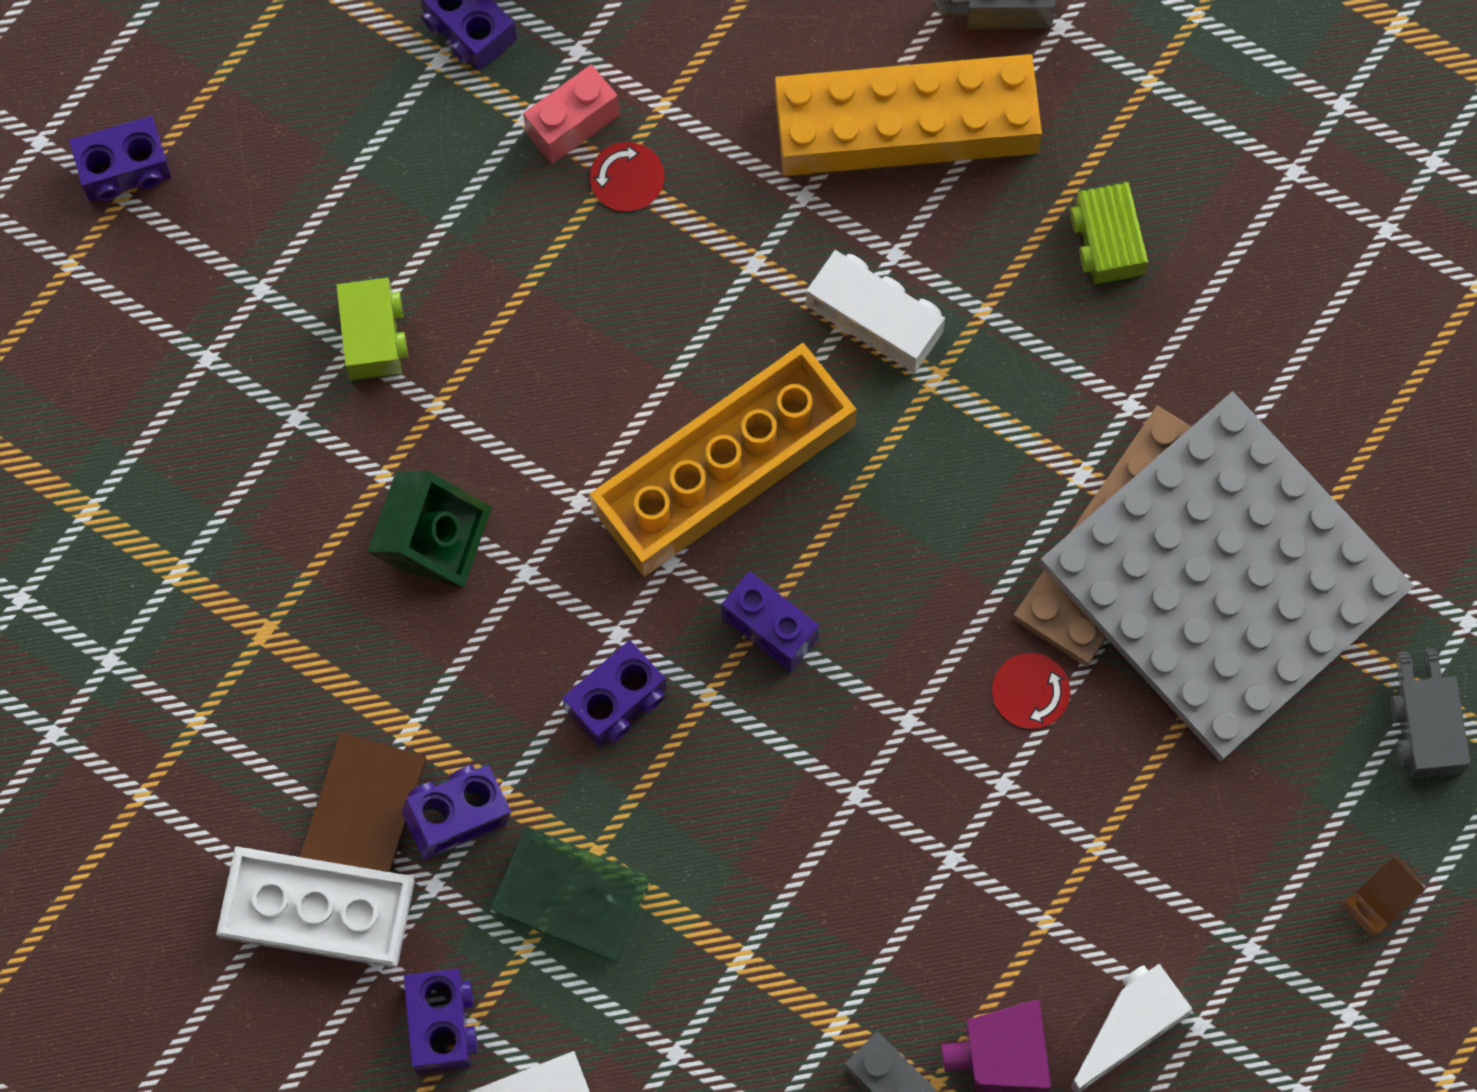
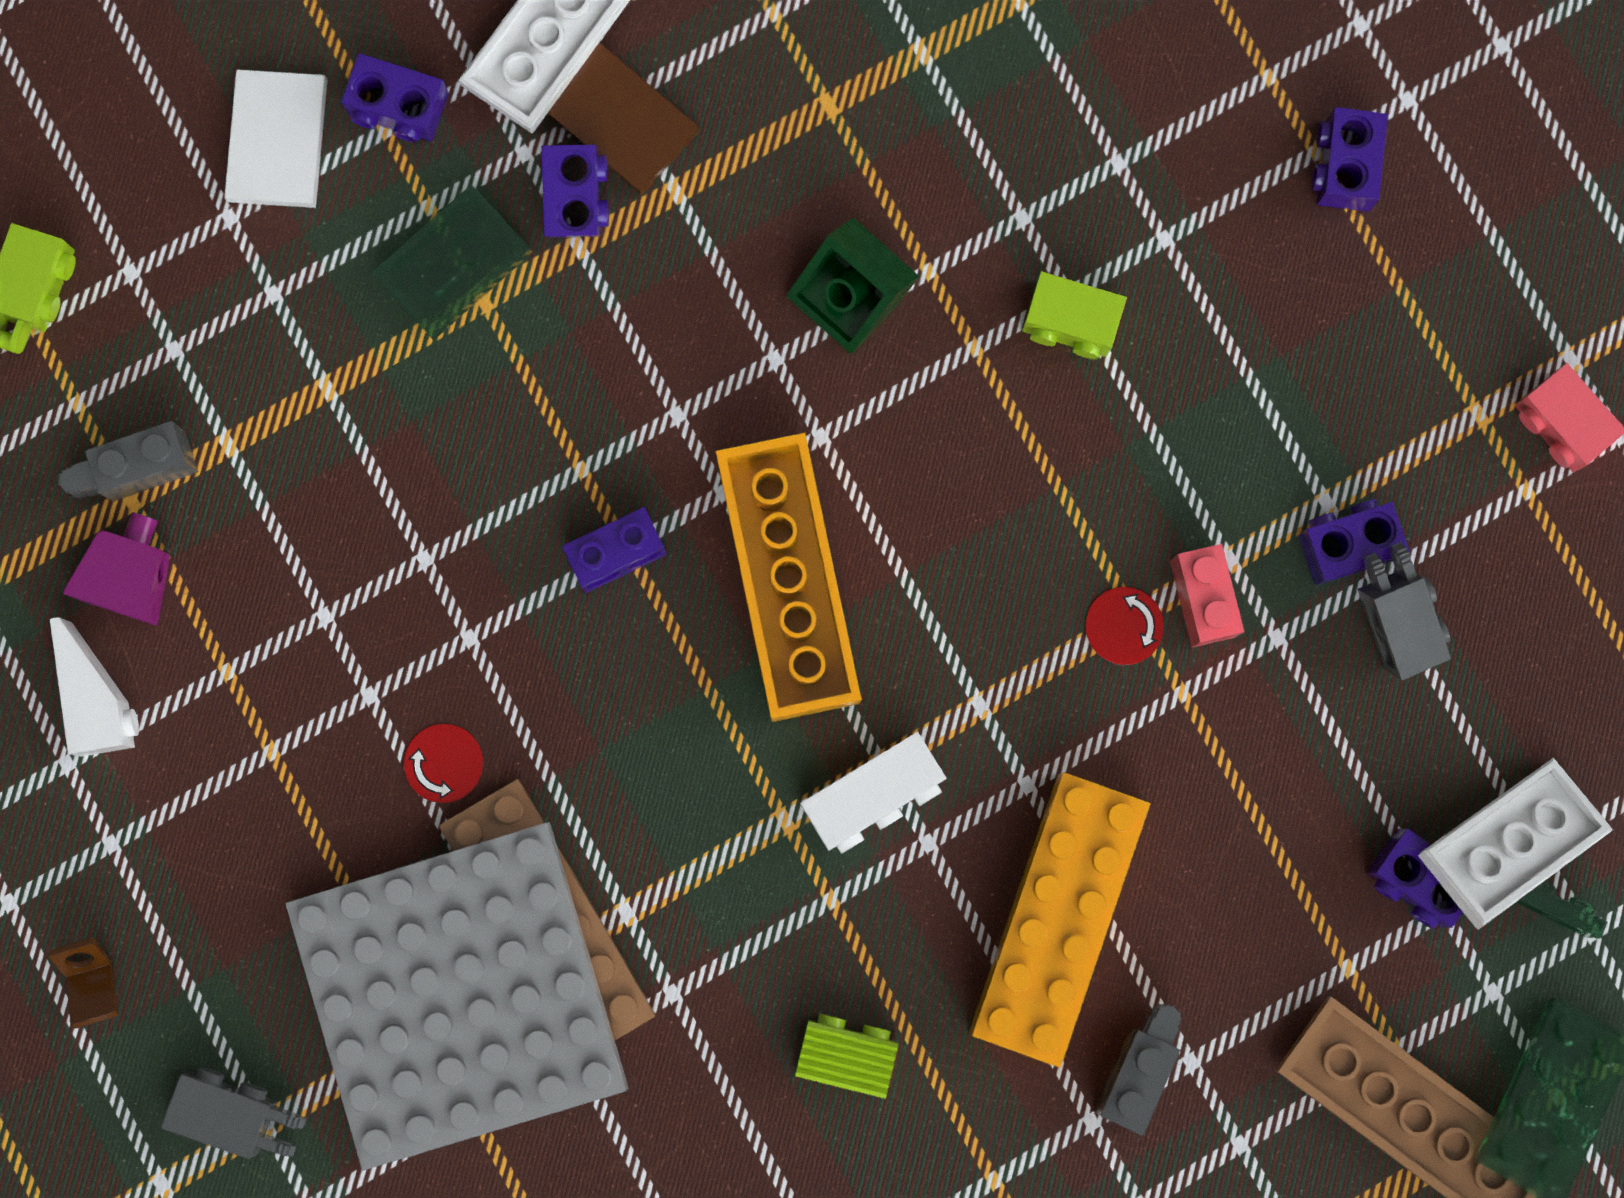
camera: 110 degrees right, 10 degrees up
dark purple brick [562,640,667,747] -> none

